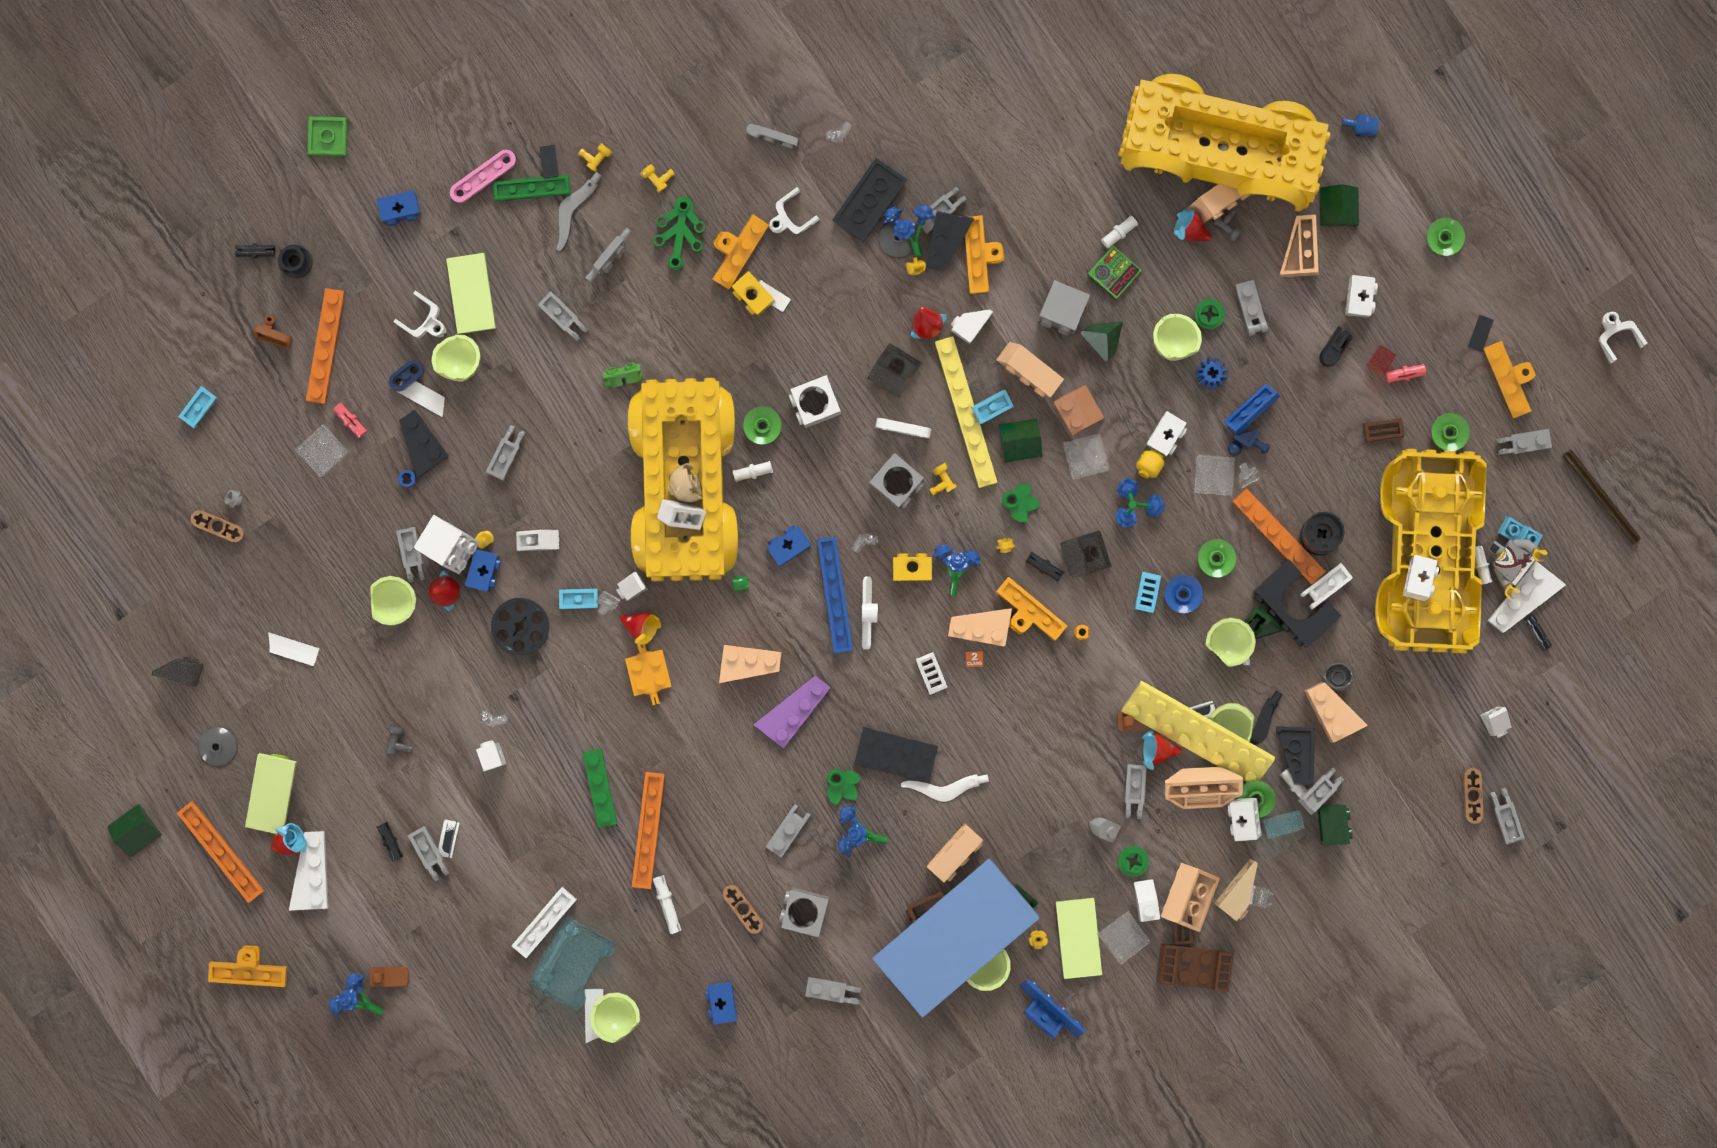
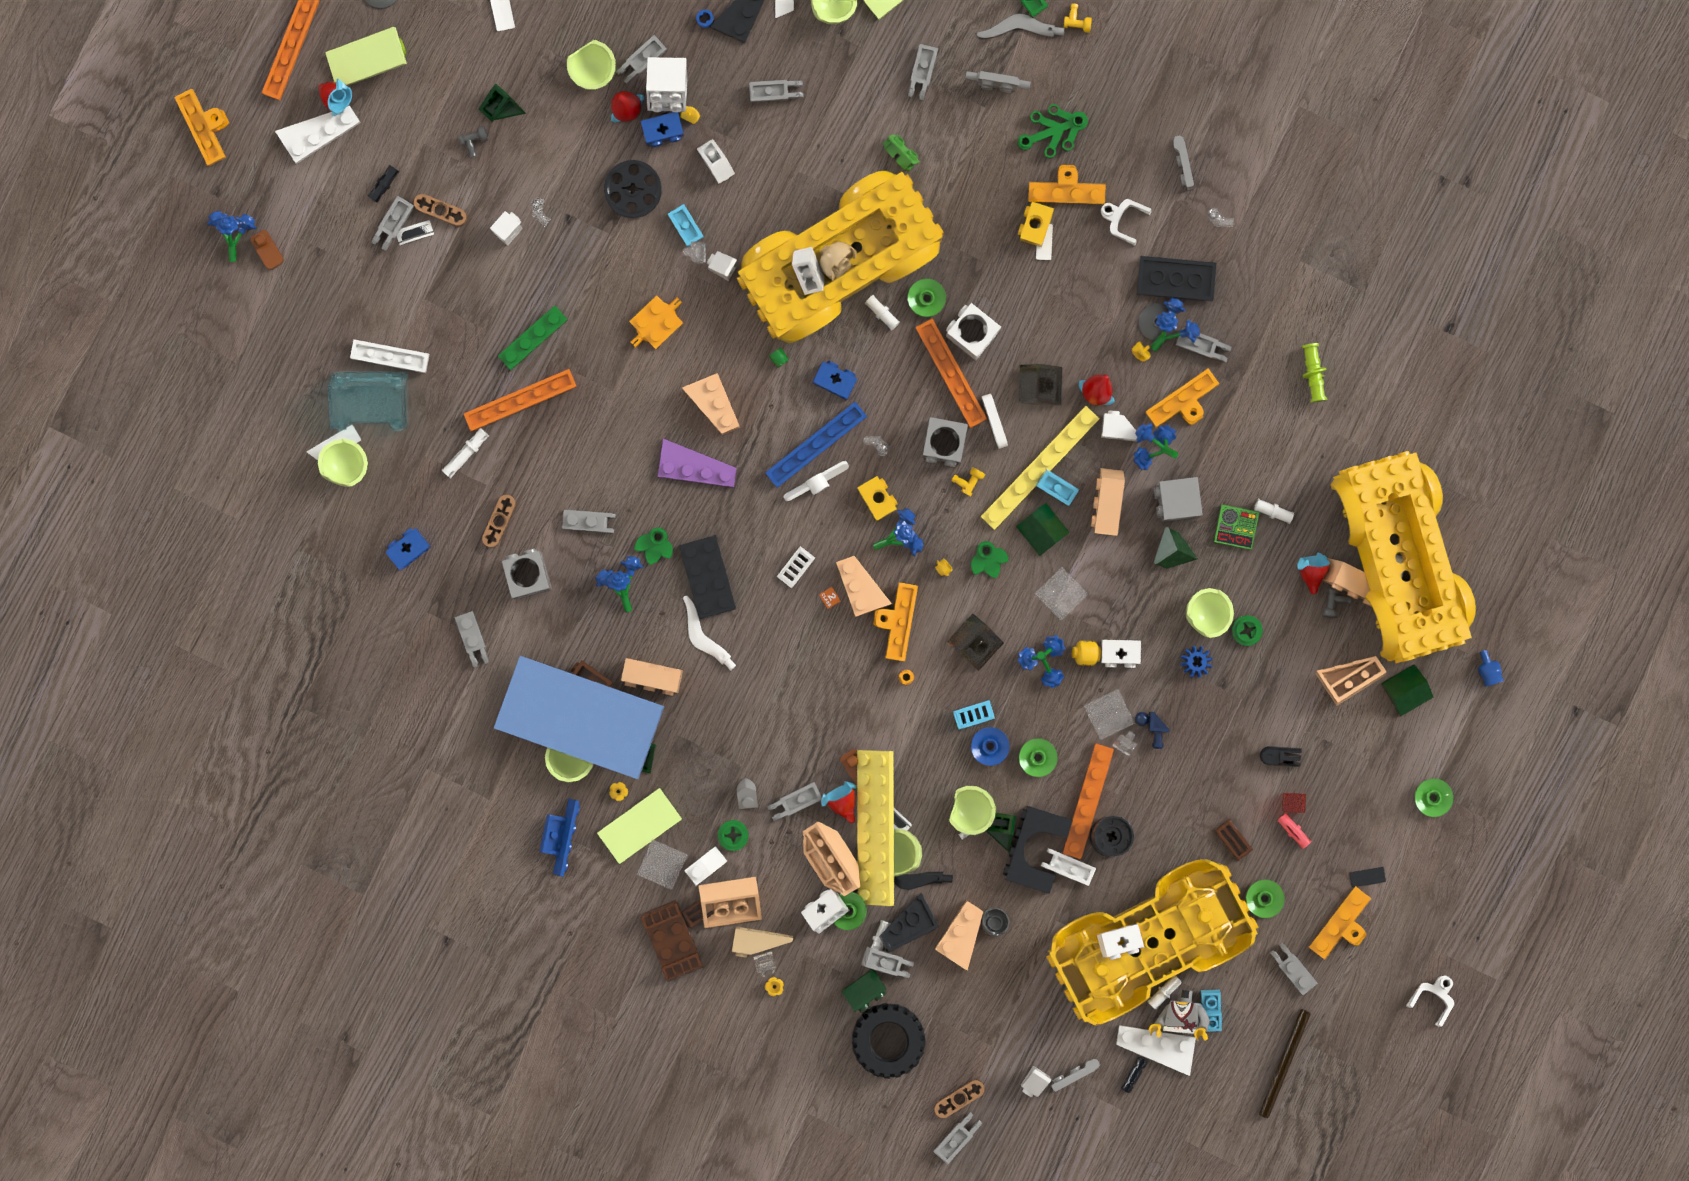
camera: 55 degrees right, 0 degrees up
hat [620,612,661,645] -> none
yellow piece [640,164,675,193] -> none
black wing [926,211,974,271] -> none
black pin [1026,552,1065,582] -> none
nougat slope [1052,385,1104,437] -> none
blue plate [1224,384,1280,435] -> none
light grey plate [1235,280,1268,336] -> none
clear light blue plate [1262,809,1305,839] -> none
white brick [1345,275,1378,318] -> none
none -> medium nougat beam [414,194,467,227]
none -> dark green slope [478,84,526,122]
none -> yellow plate [765,977,784,996]
none -> black tyre [852,1003,926,1079]
none -> orange plate [916,318,987,428]
none -> light grey hinge [1050,1059,1100,1092]
none -> blue plant [1134,423,1178,470]
none -> lime piece [1302,343,1328,403]

